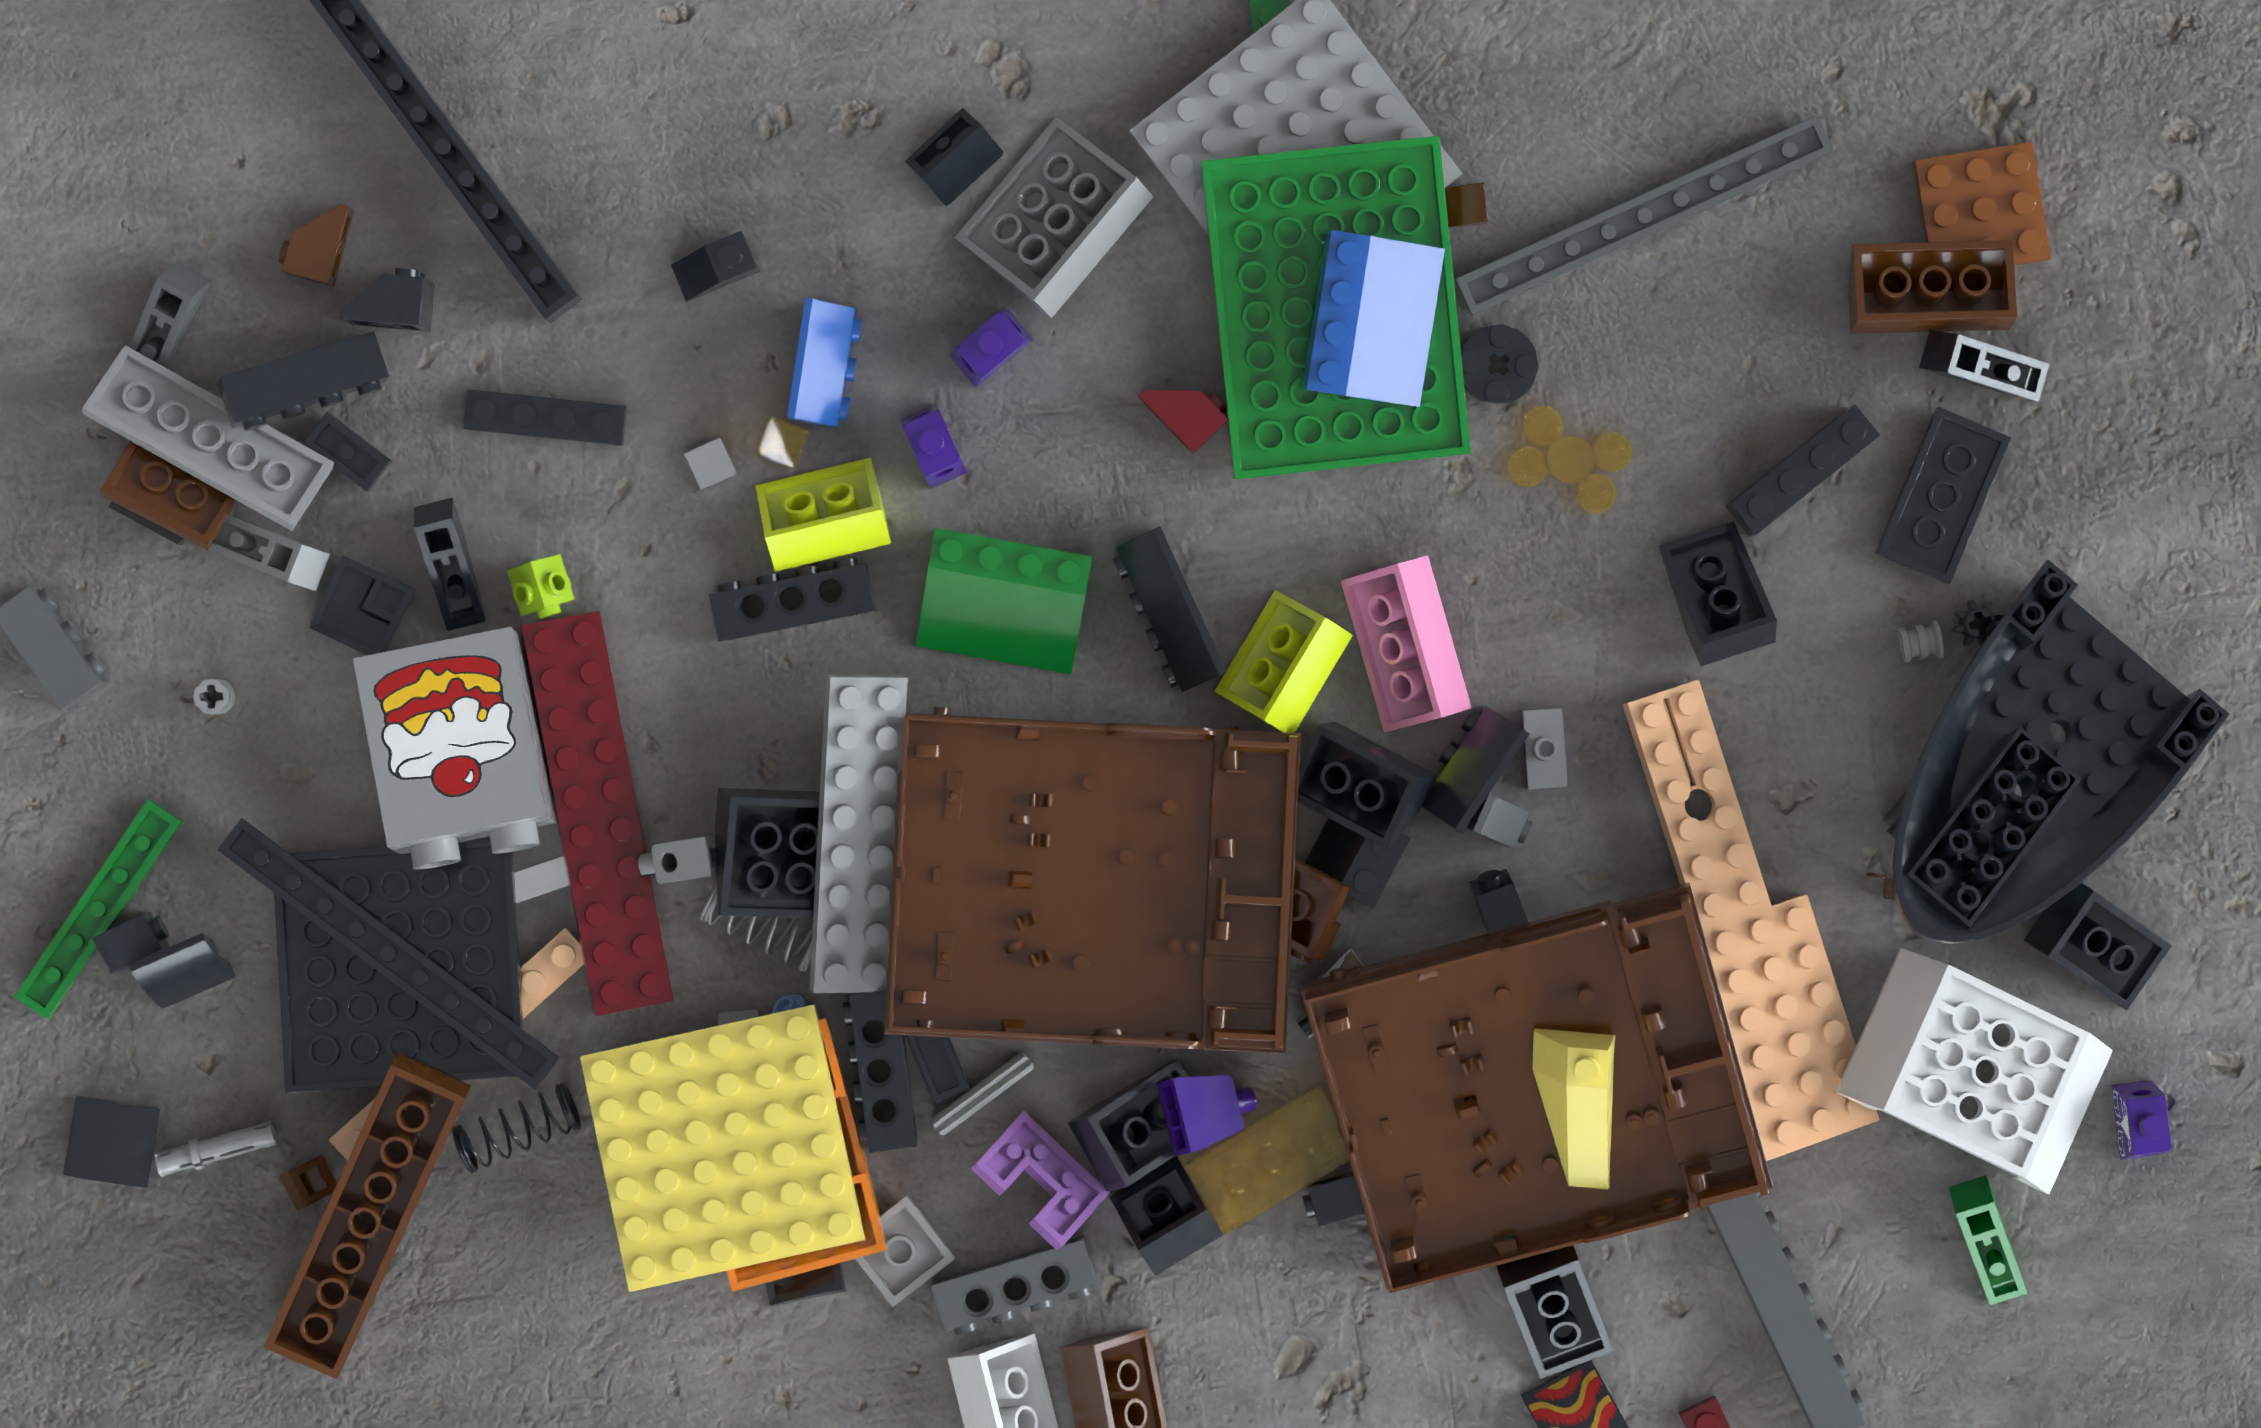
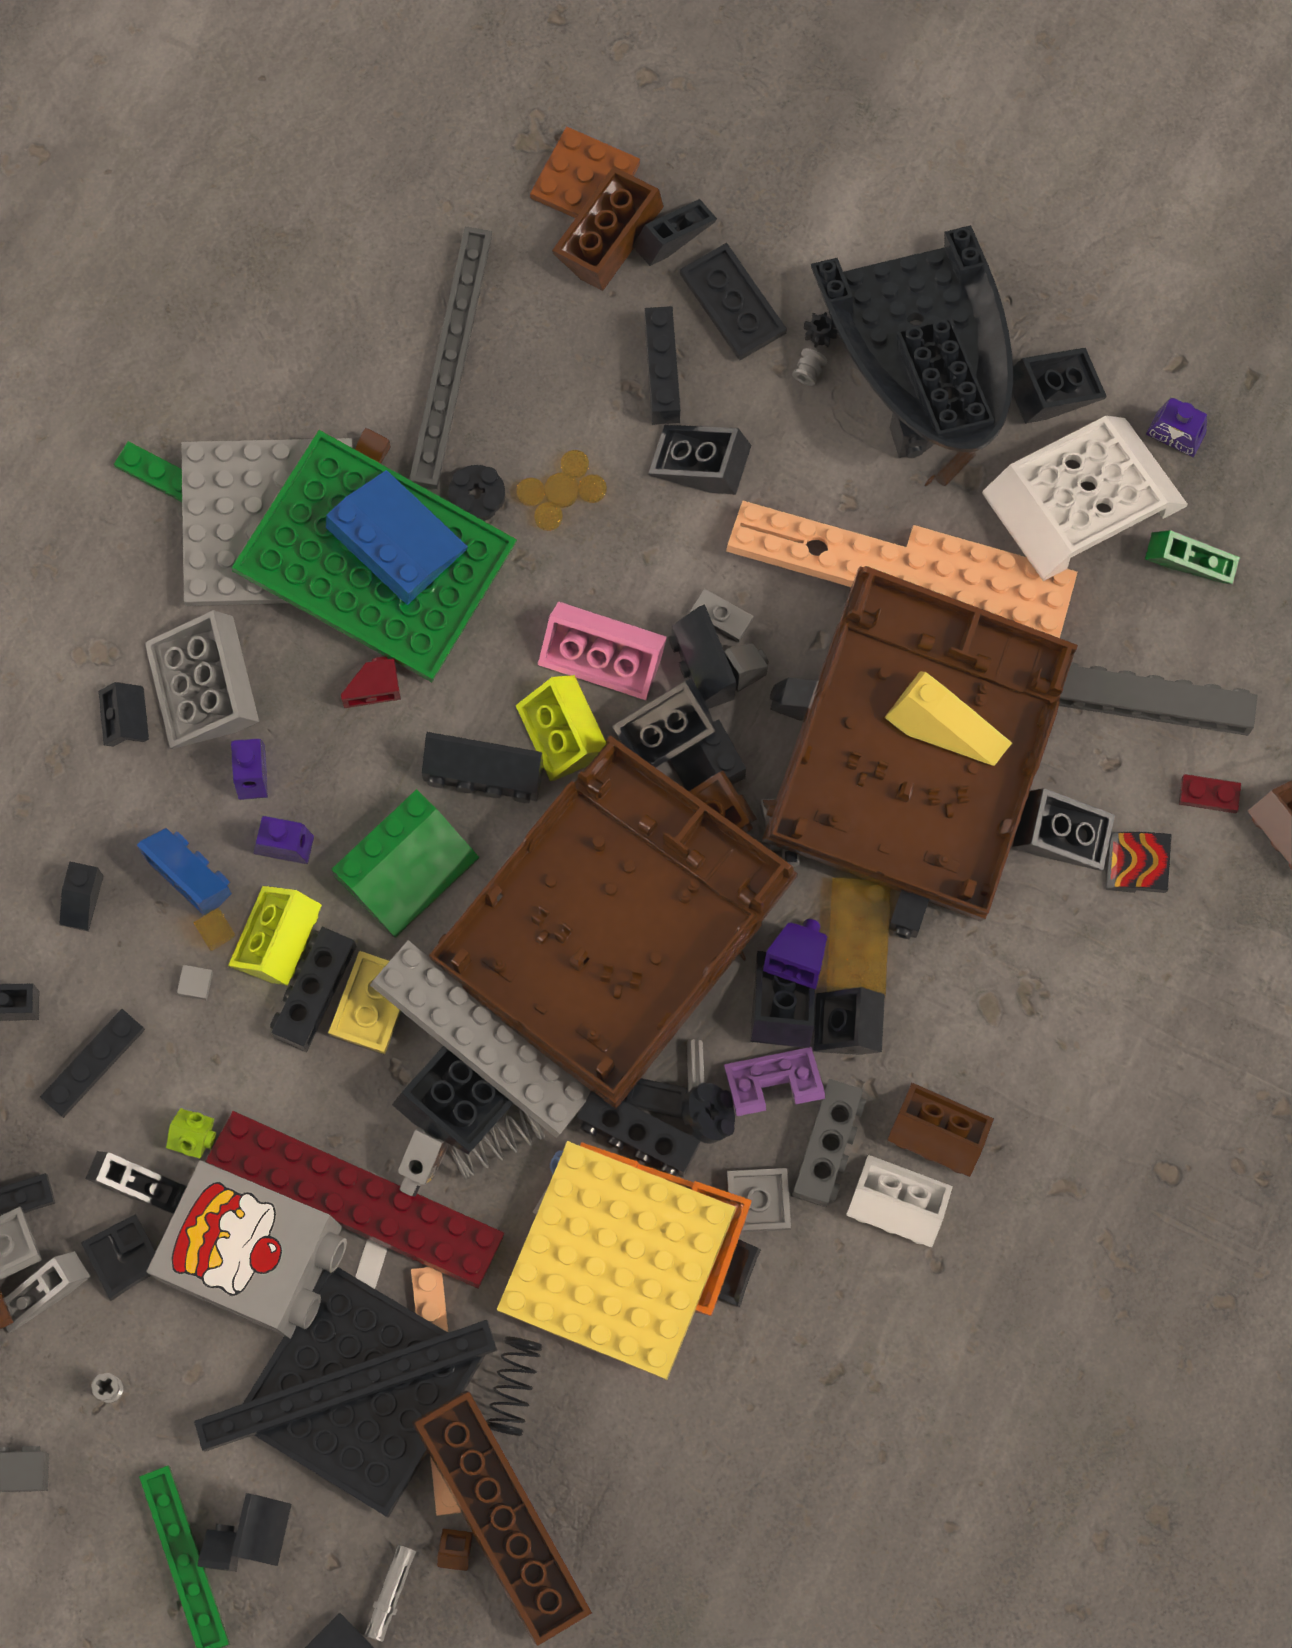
camera: 55 degrees left, 15 degrees down
none -> light yellow plate [328,951,401,1054]
none -> black plate [681,1083,735,1144]

